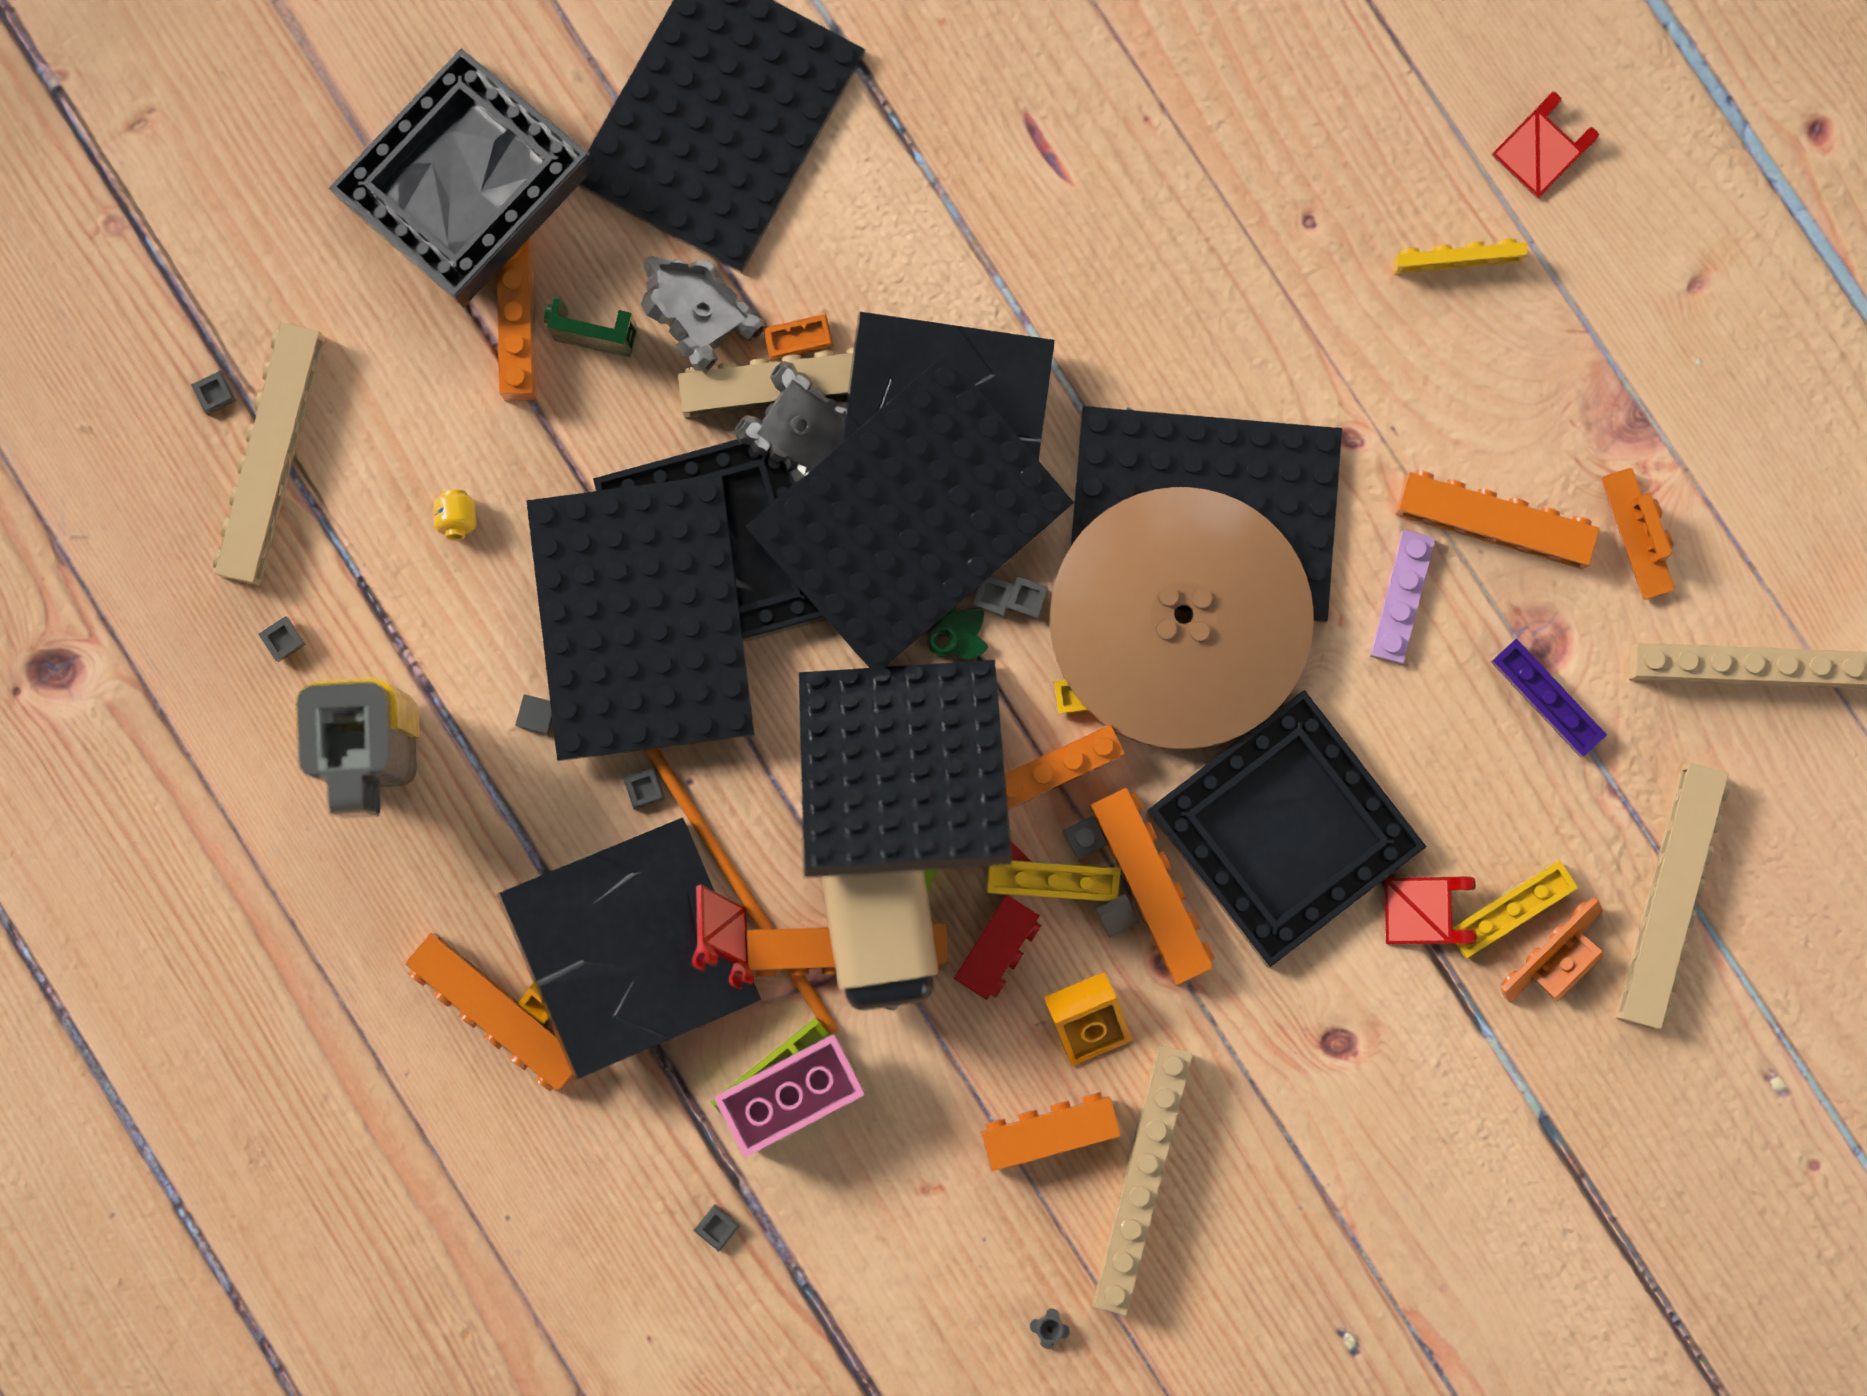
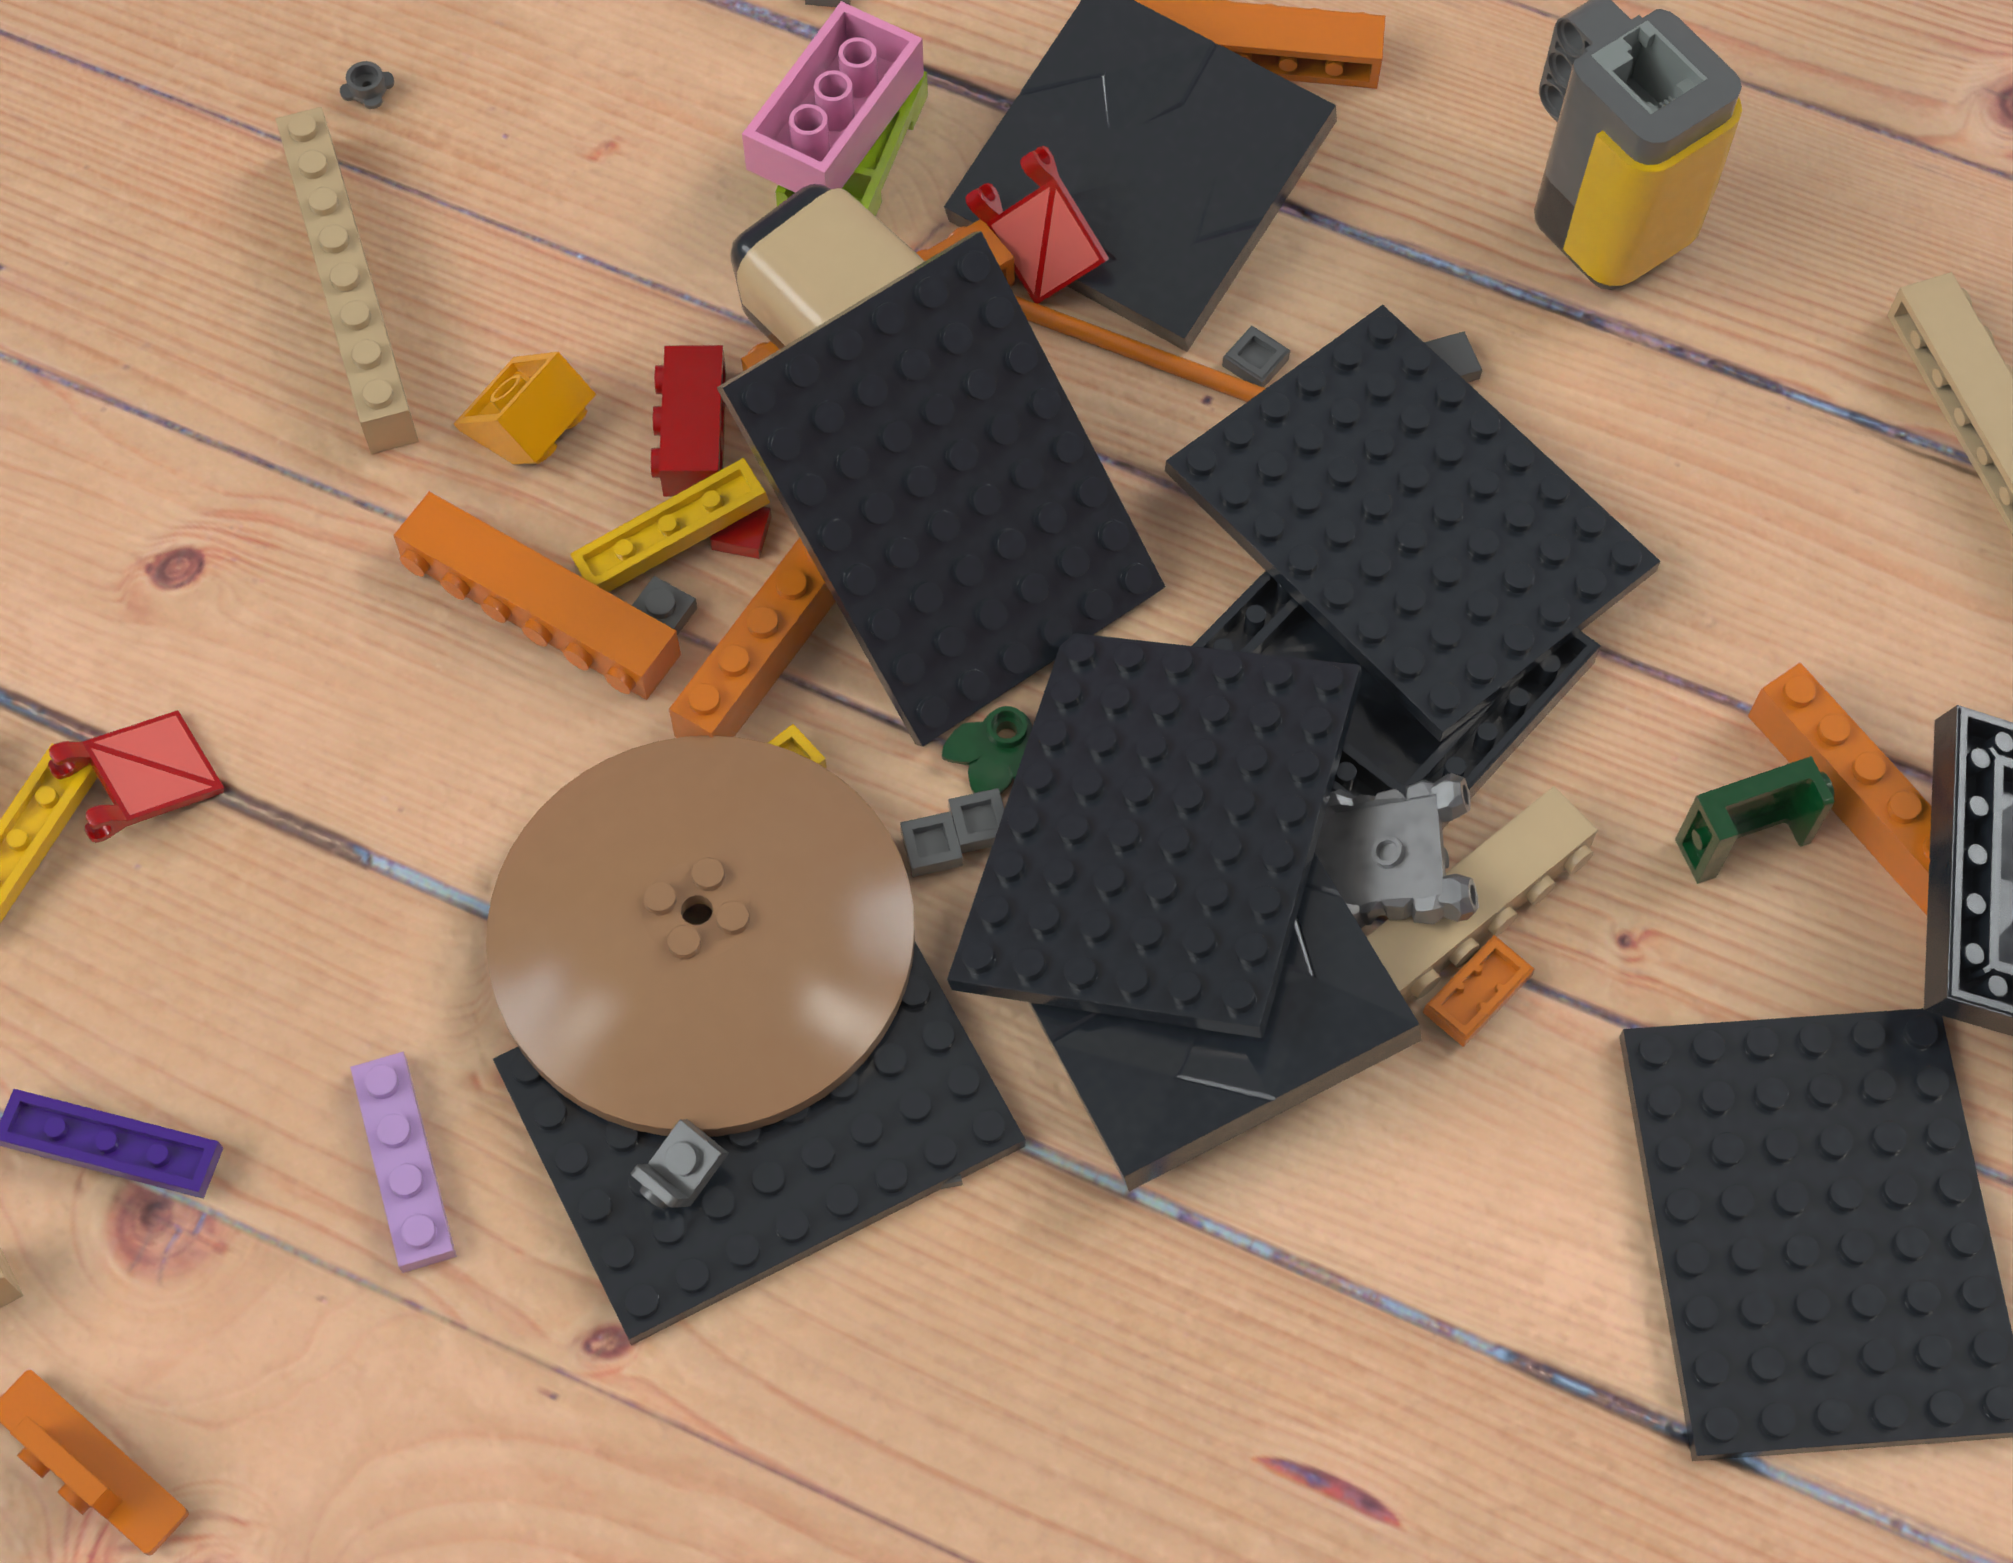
camera: 145 degrees right, 20 degrees down
dark grey plate [258,616,306,662] -> none
yellow head [433,489,476,540] -> none
flat silver shield [641,256,765,373] -> none
orange brick [981,1092,1121,1172] -> none
dark grey tile [1096,894,1138,937] -> none
black tile [1147,690,1427,968] -> none
orange brick [1394,470,1600,570] -> none
none -> bracket [630,1119,729,1209]

